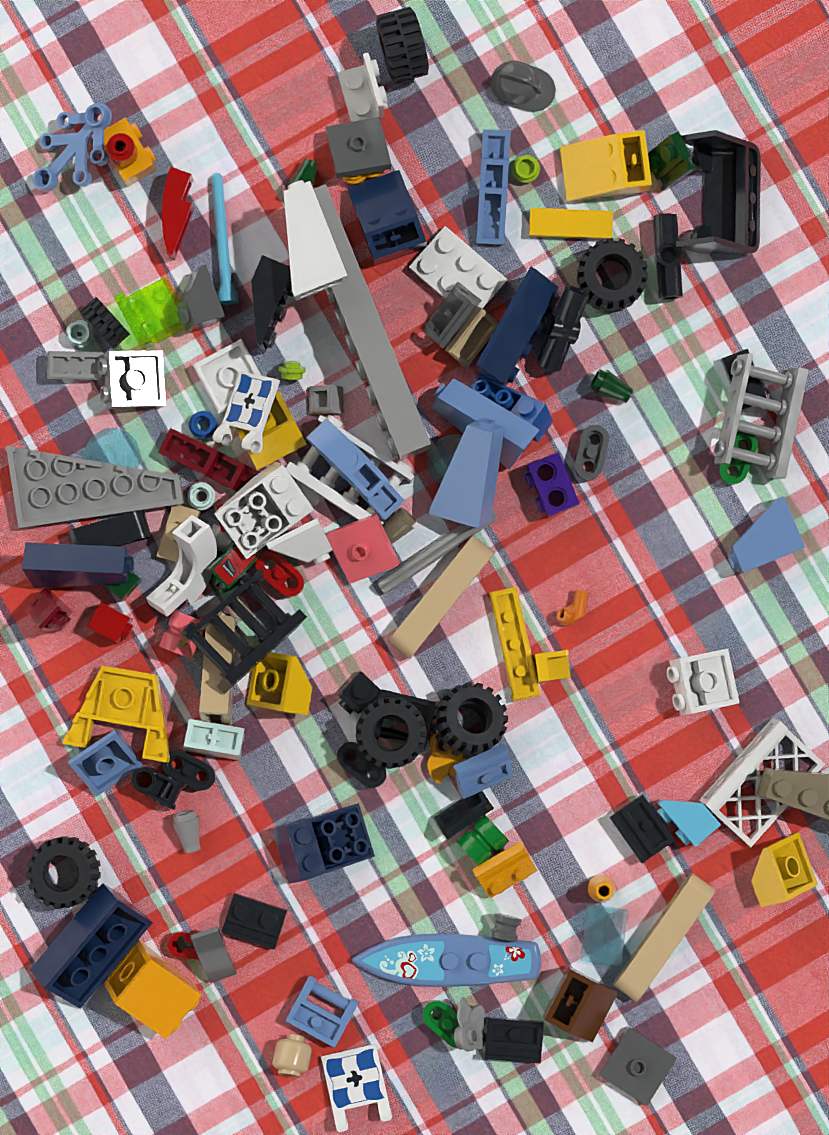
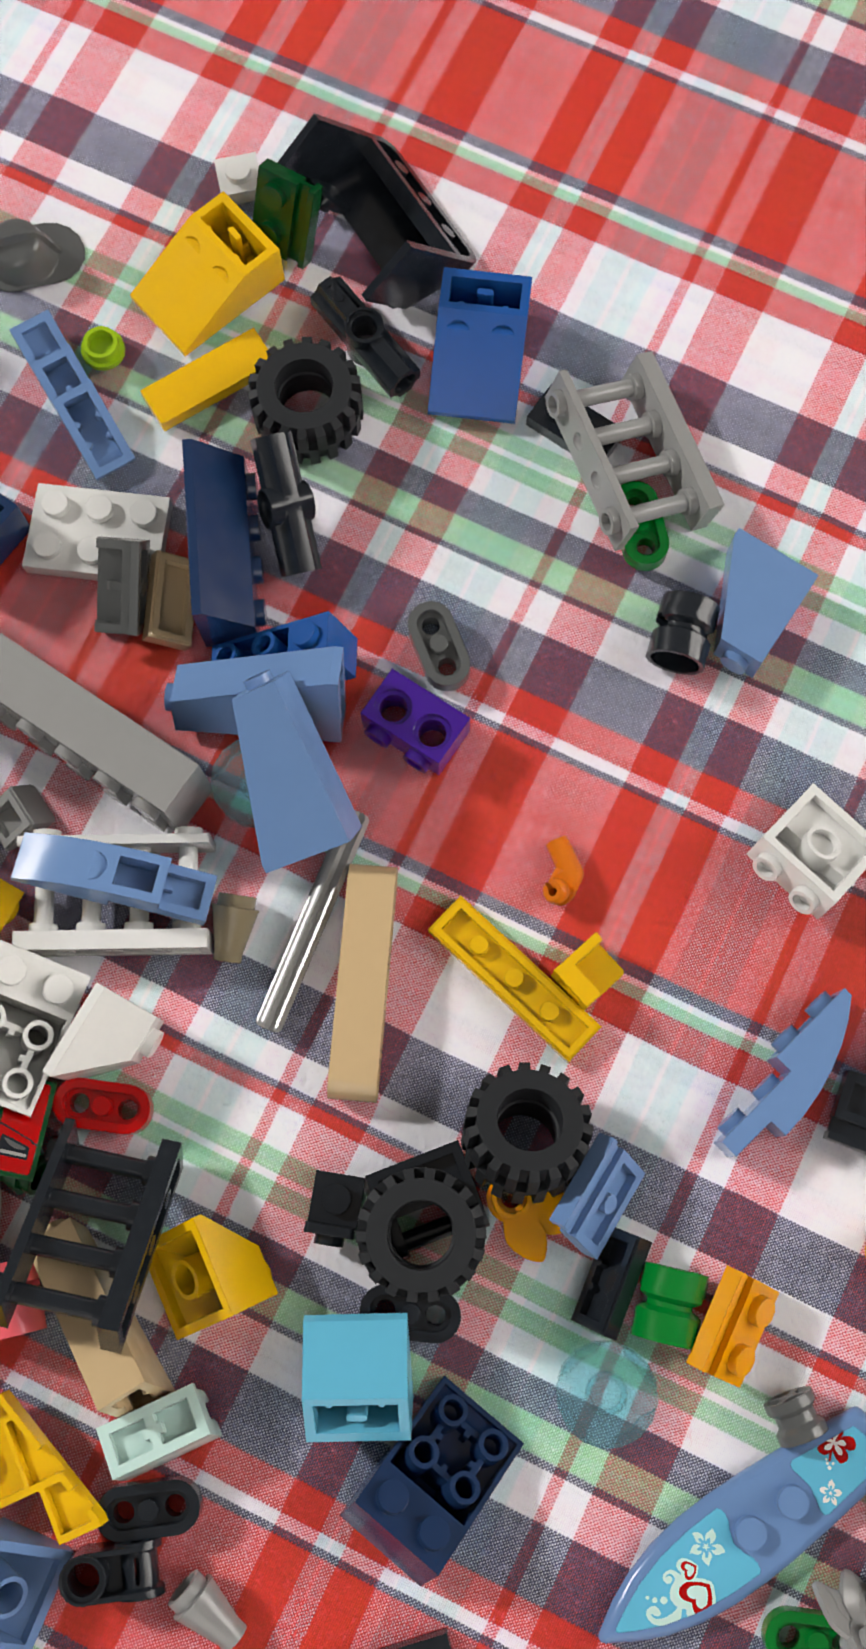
camera: 35 degrees left, 10 degrees down
coral plate [326,513,400,584] -> none
dark green cone [590,369,633,404] -> none
none -> white plate [214,152,259,204]
none -> medium azure slope [302,1313,414,1442]
none -> blue slope [428,267,532,424]
none -> clear light blue tile [556,1340,658,1449]
none -> black wheel [645,590,720,675]
none -> medium blue slope [714,988,852,1157]

